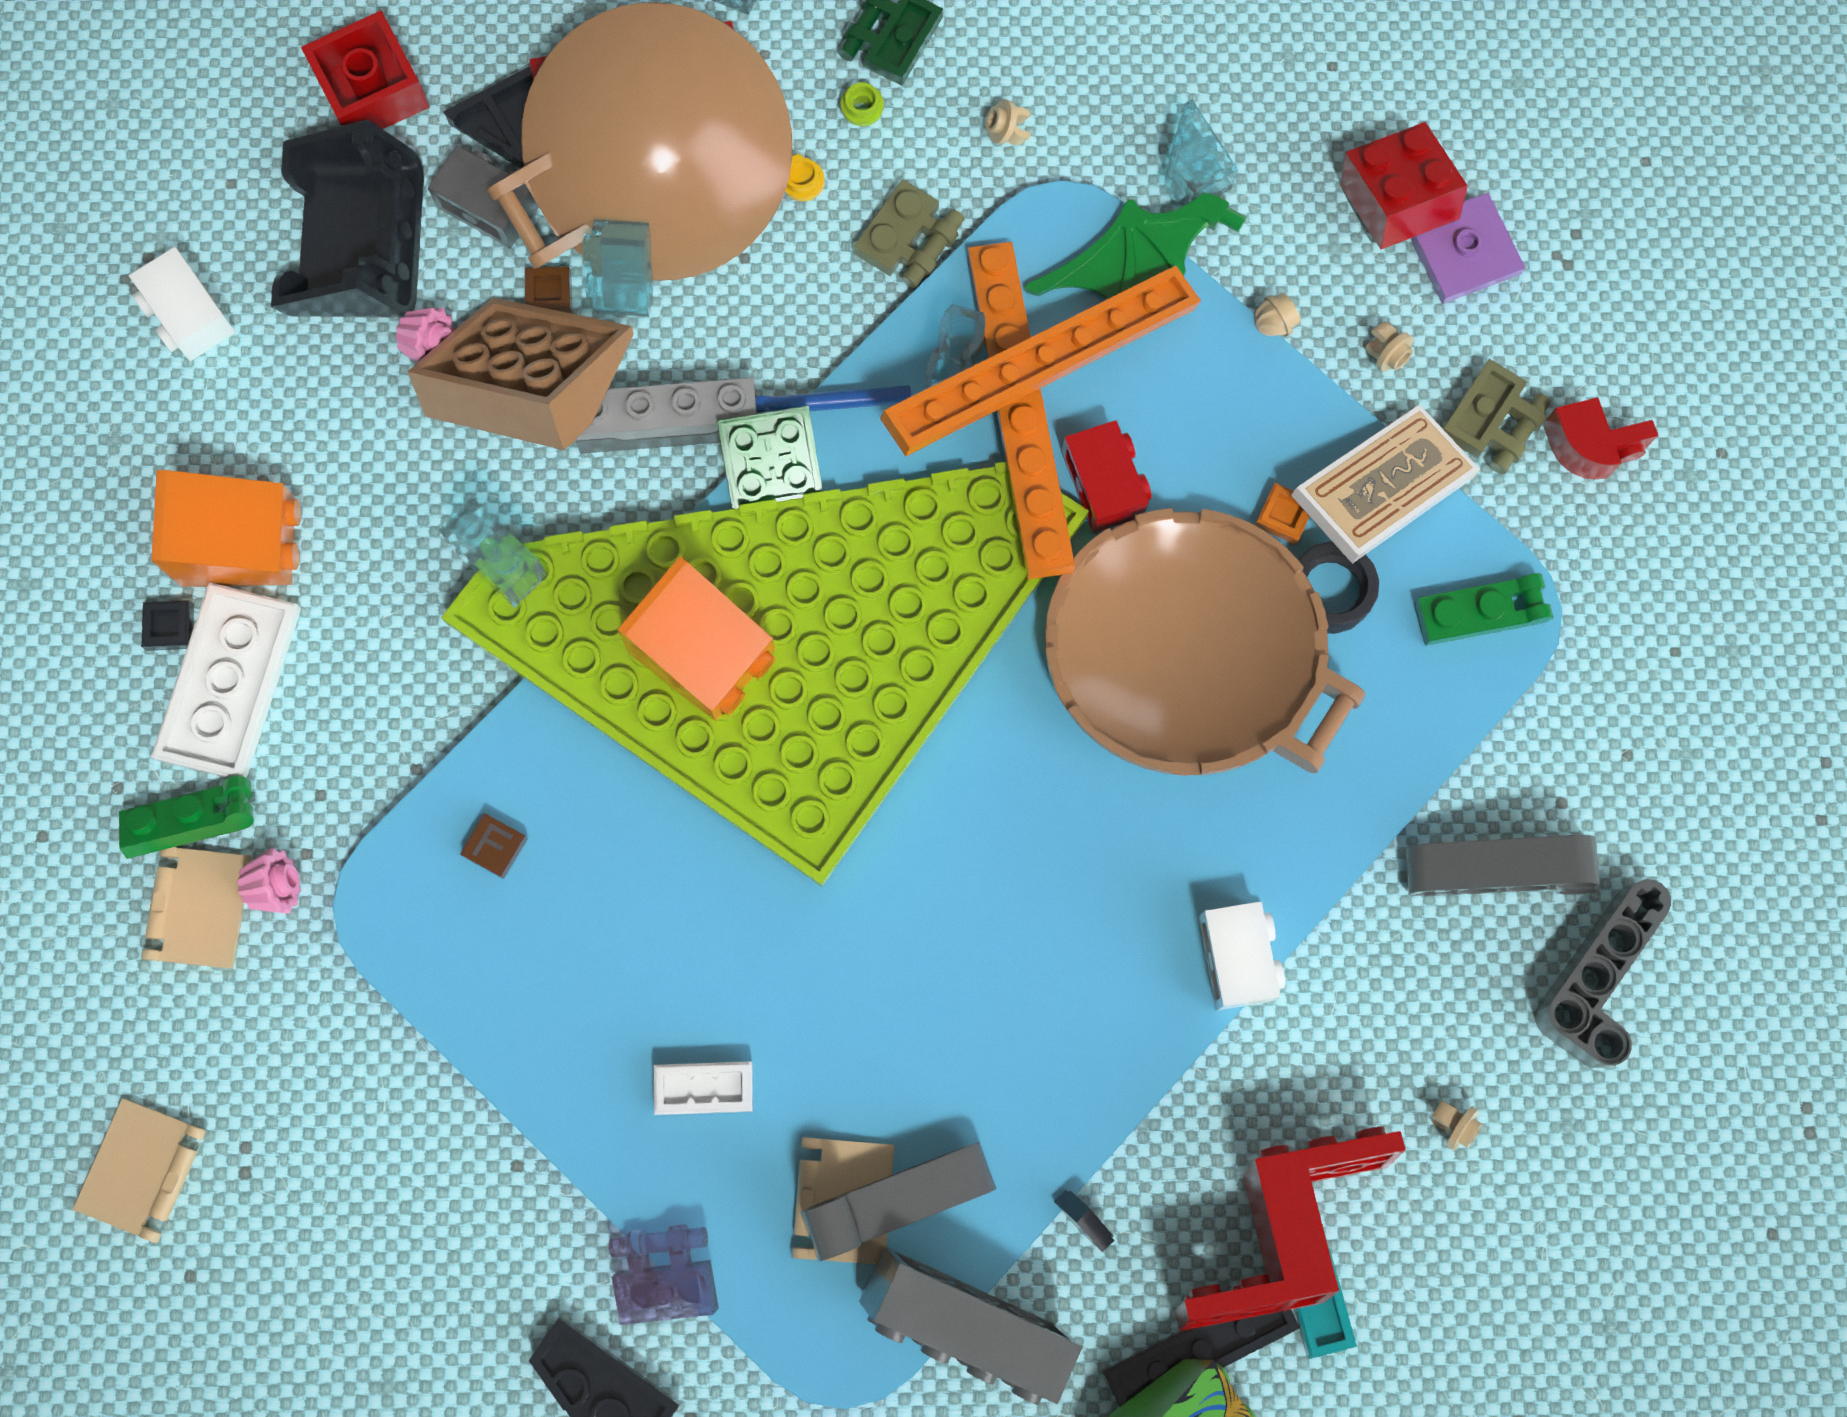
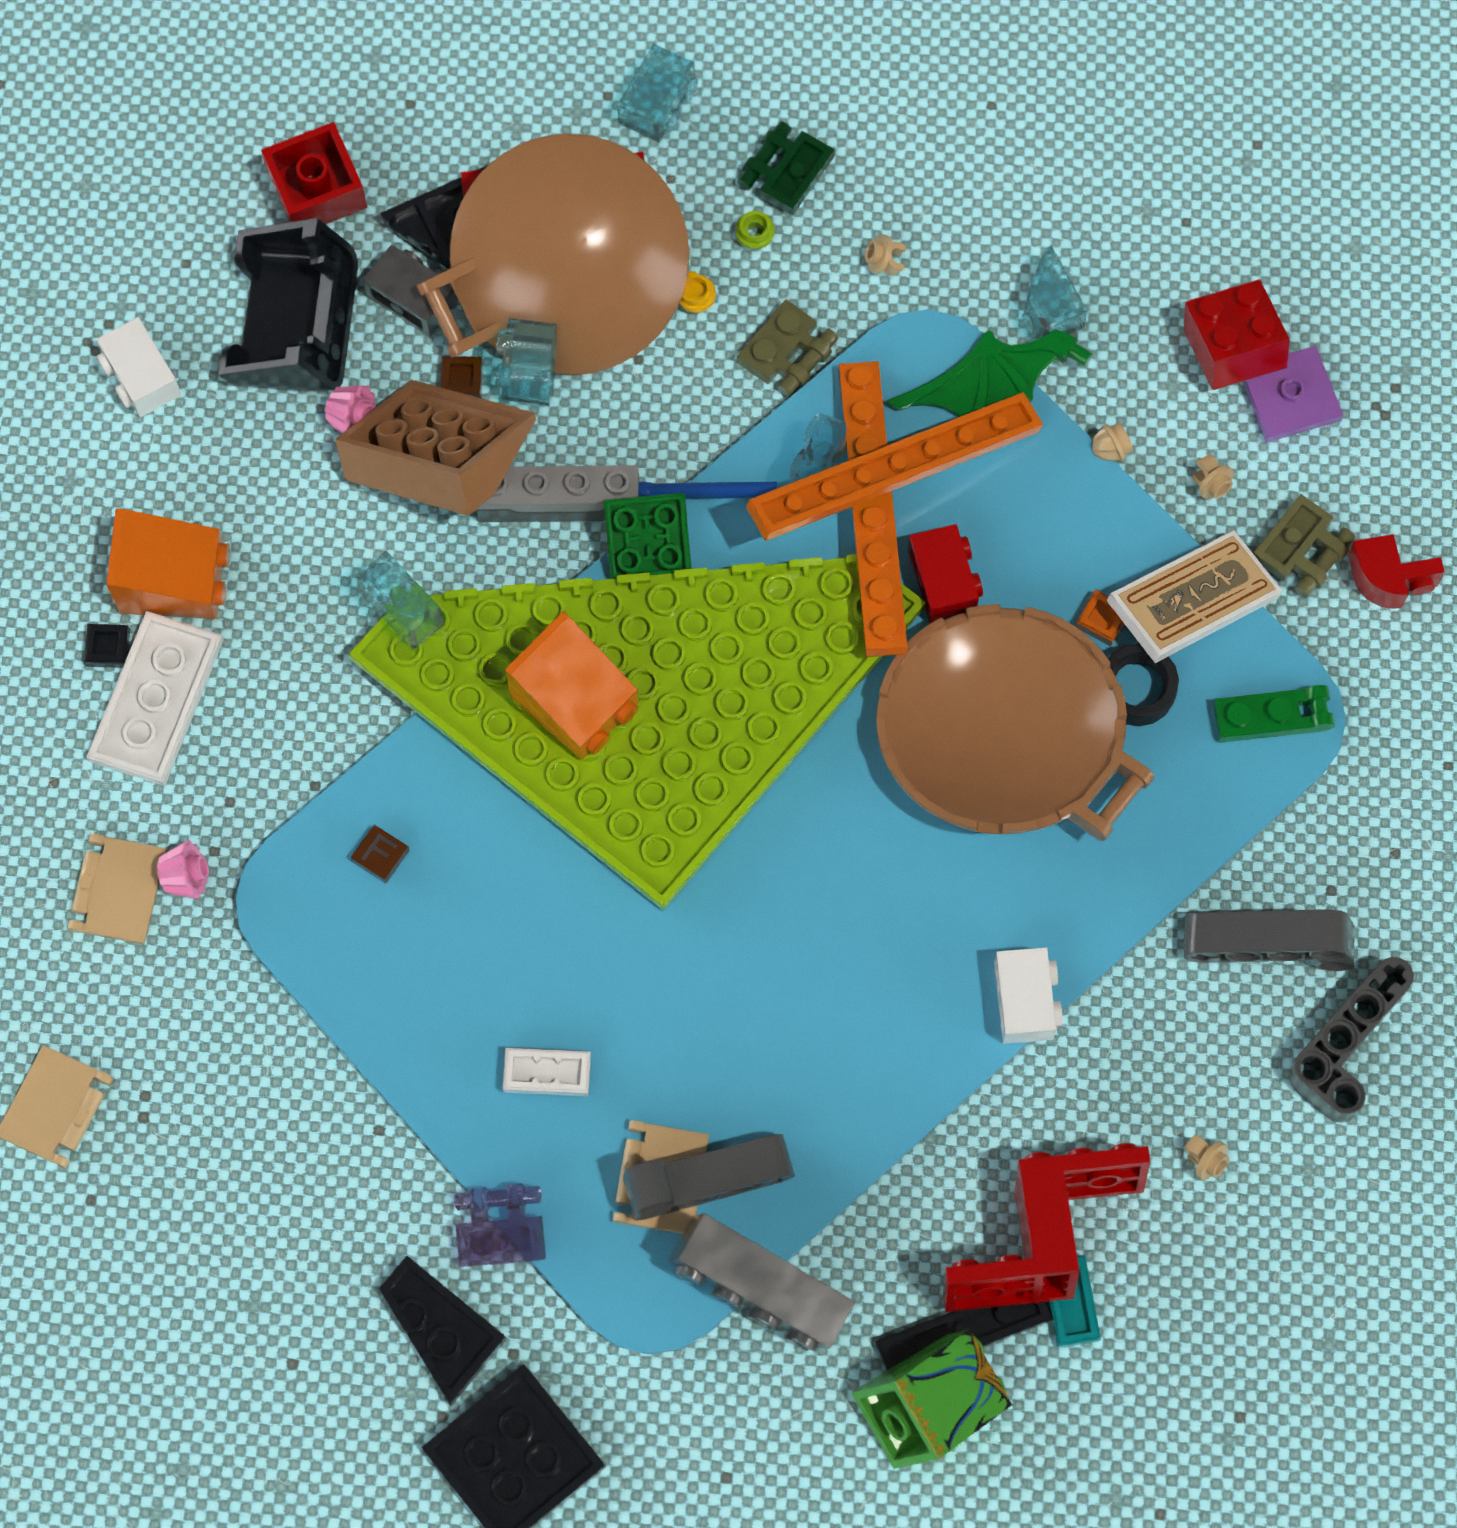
camera: 10 degrees right, 5 degrees down
green plate [119,776,254,859] -> none
black tile [1054,1190,1115,1253] -> none

